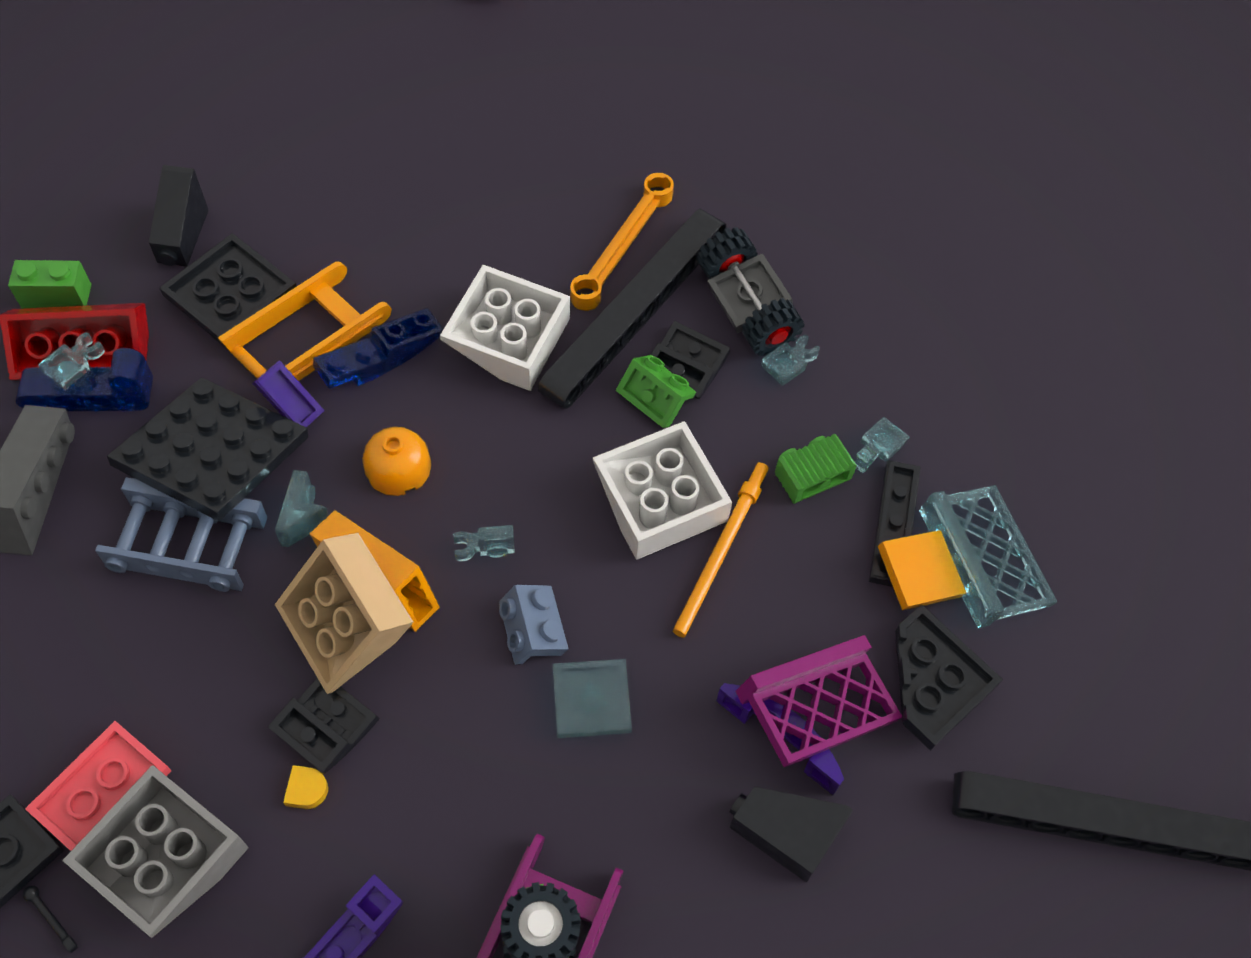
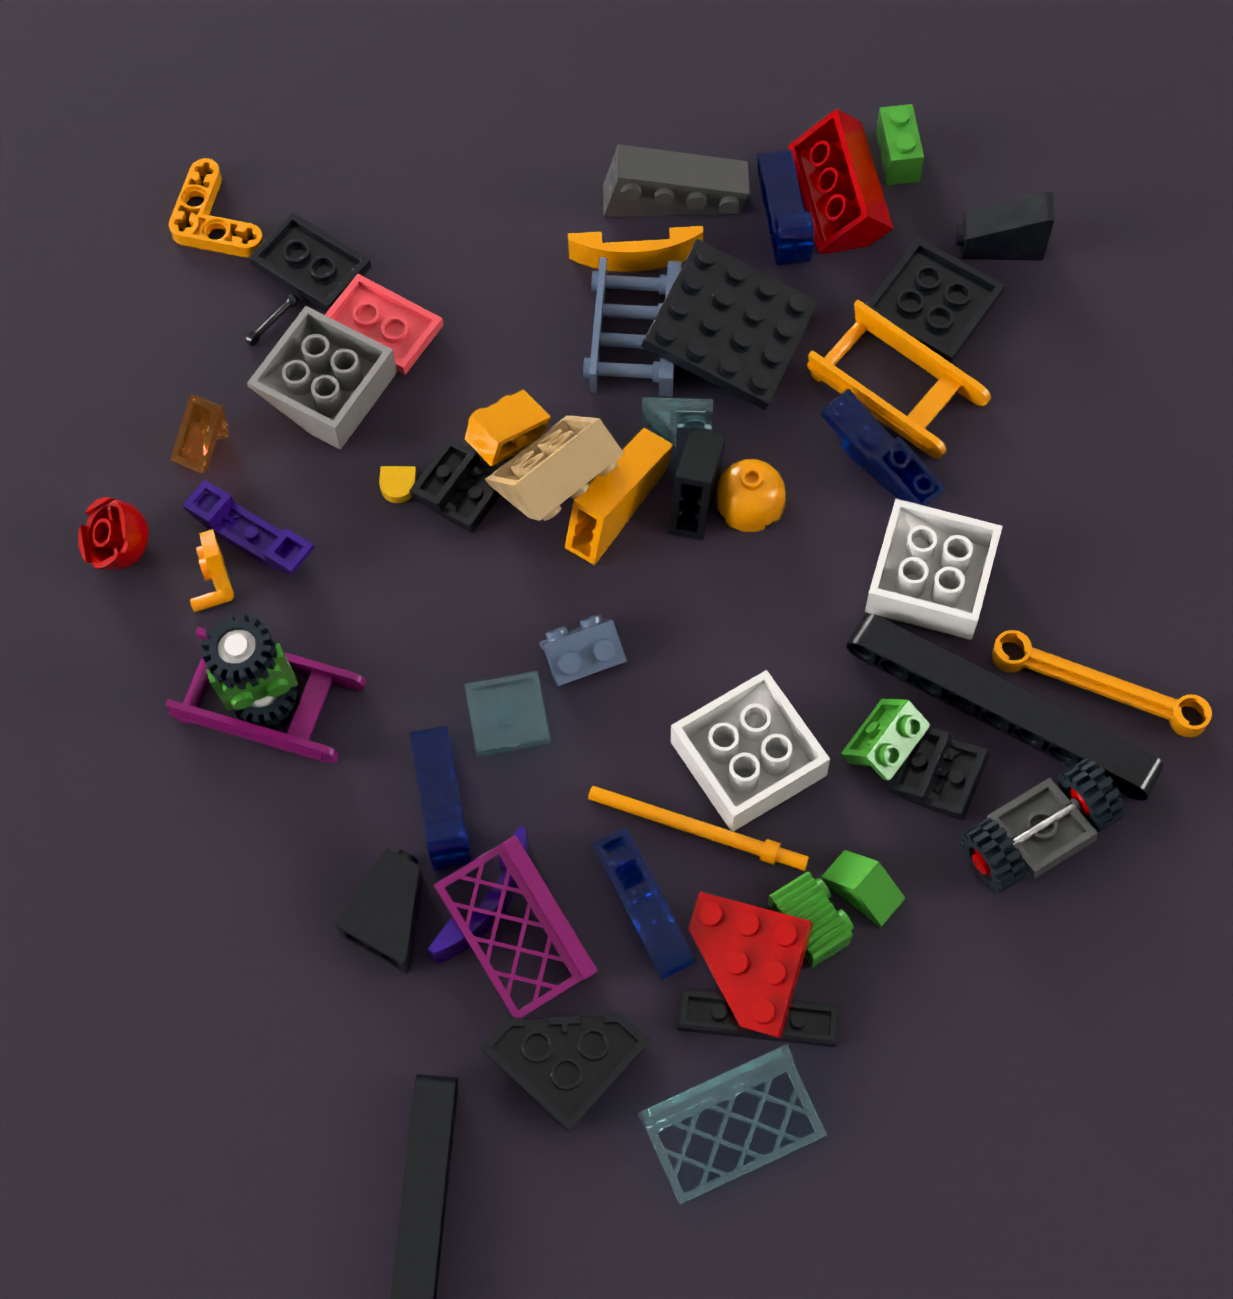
camera: 90 degrees right, 5 degrees up
clear light blue plate [38,332,105,390] -> none
dark purple tile [252,360,325,427] -> none
clear light blue plate [454,525,515,561] -> none
clear light blue plate [761,335,820,386] -> none
clear light blue plate [855,417,909,473] -> none
light orange tile [877,530,966,611] -> none
none -> clear blue beam [410,725,472,871]
none -> light orange brick [464,389,551,467]
none -> light orange slope [568,226,704,272]
none -> clear blue slope [592,826,696,980]
none -> black slope [668,427,726,540]
none -> red plate [688,891,814,1039]
none -> bright green slope [821,850,905,928]

